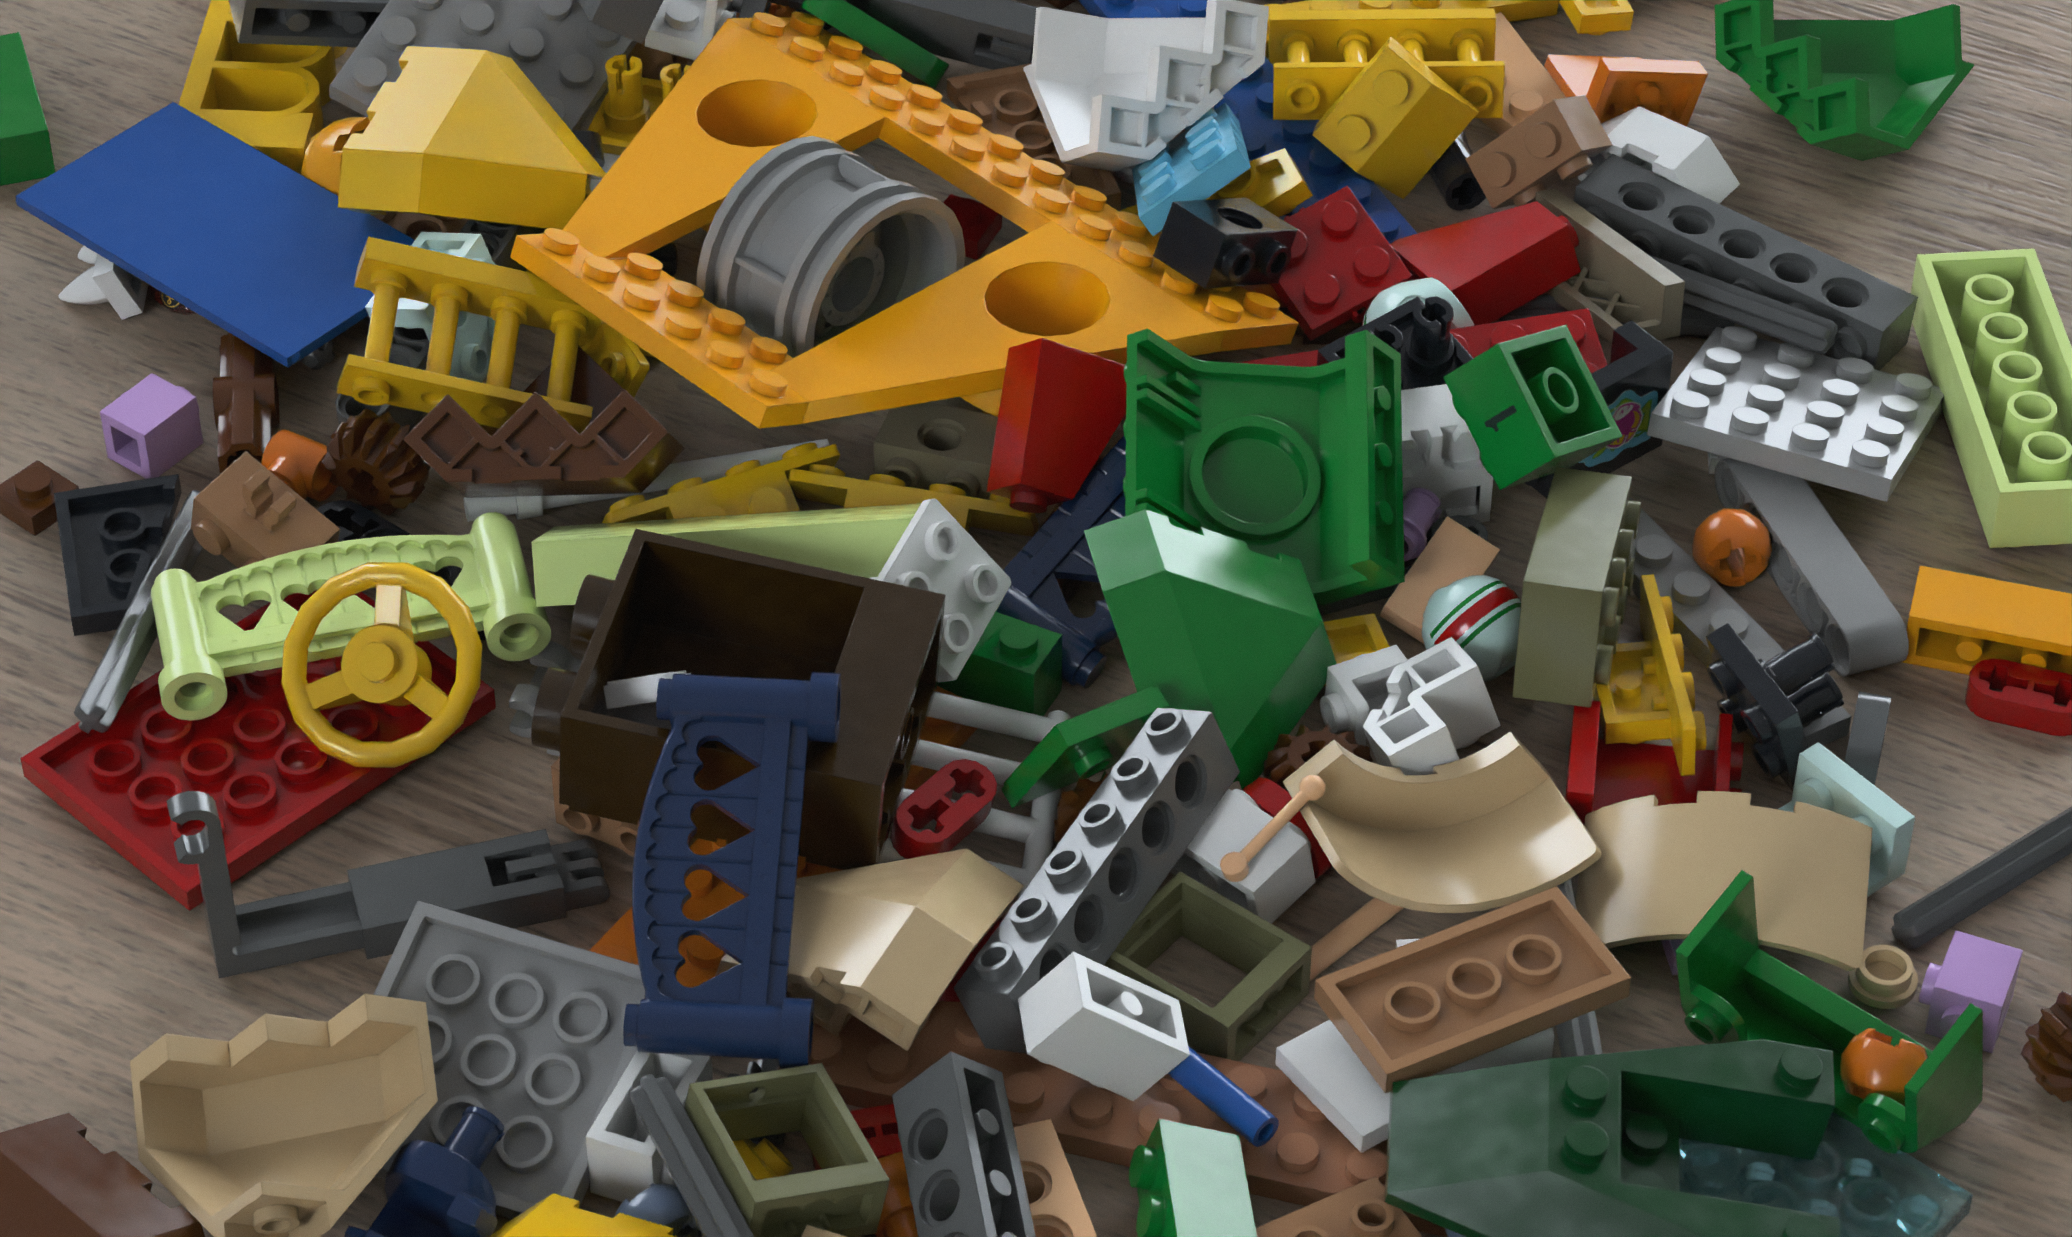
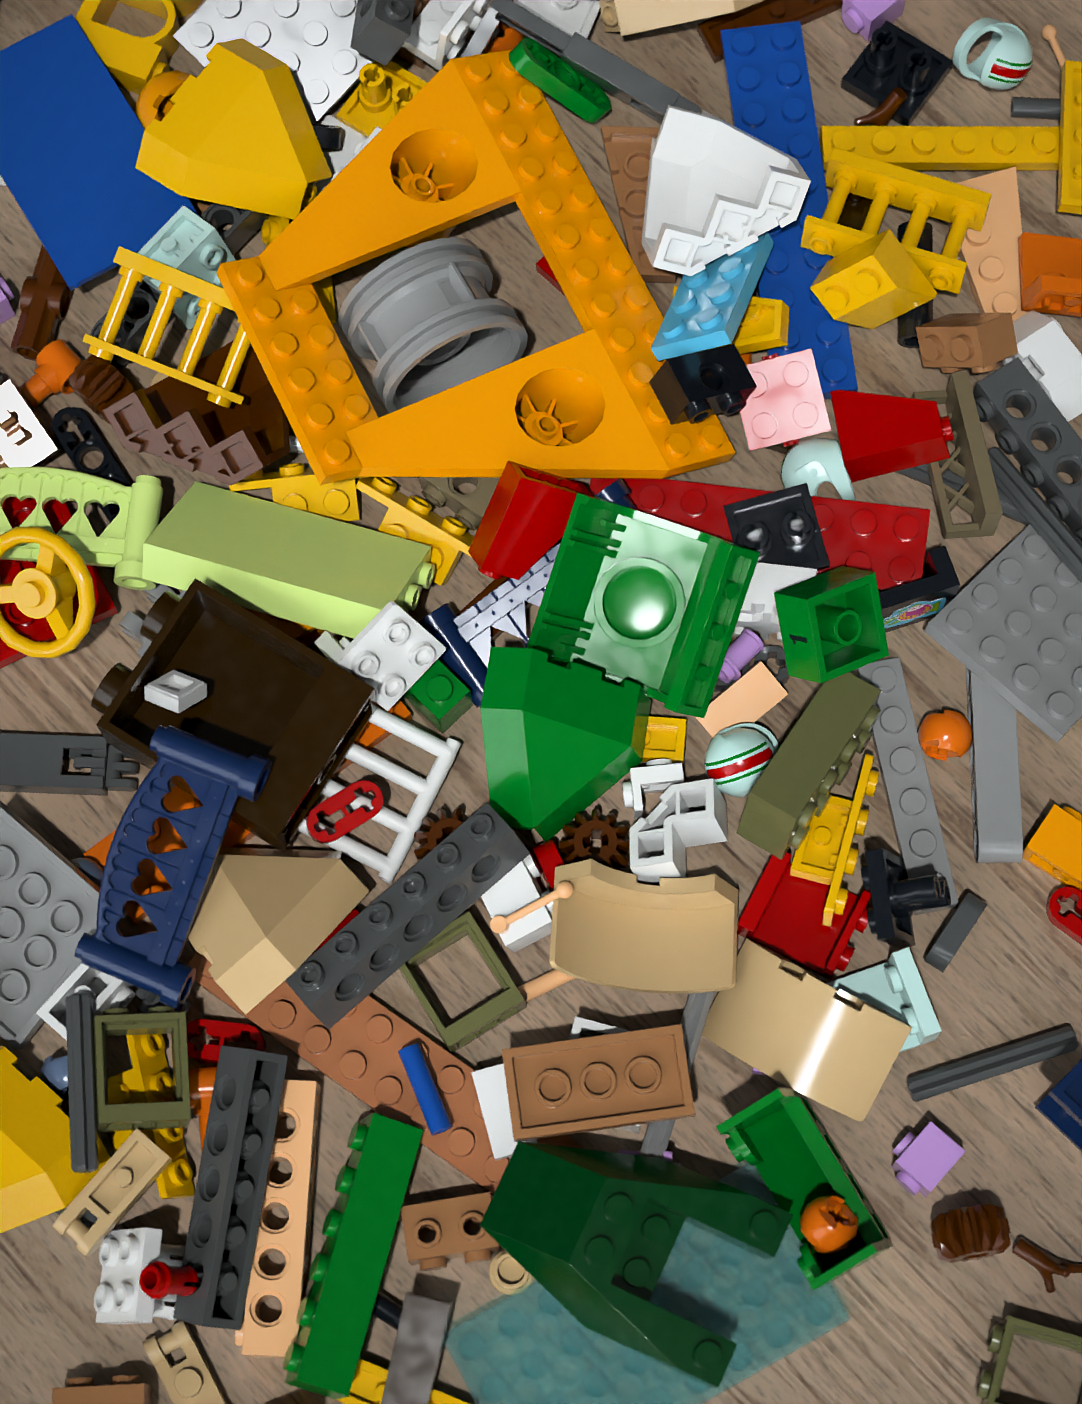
camera: 25 degrees right, 30 degrees up
green plate [1001,686,1169,808] -> none
white brick [1018,952,1190,1101] -> none
tan plate [1848,945,1918,1009] -> none

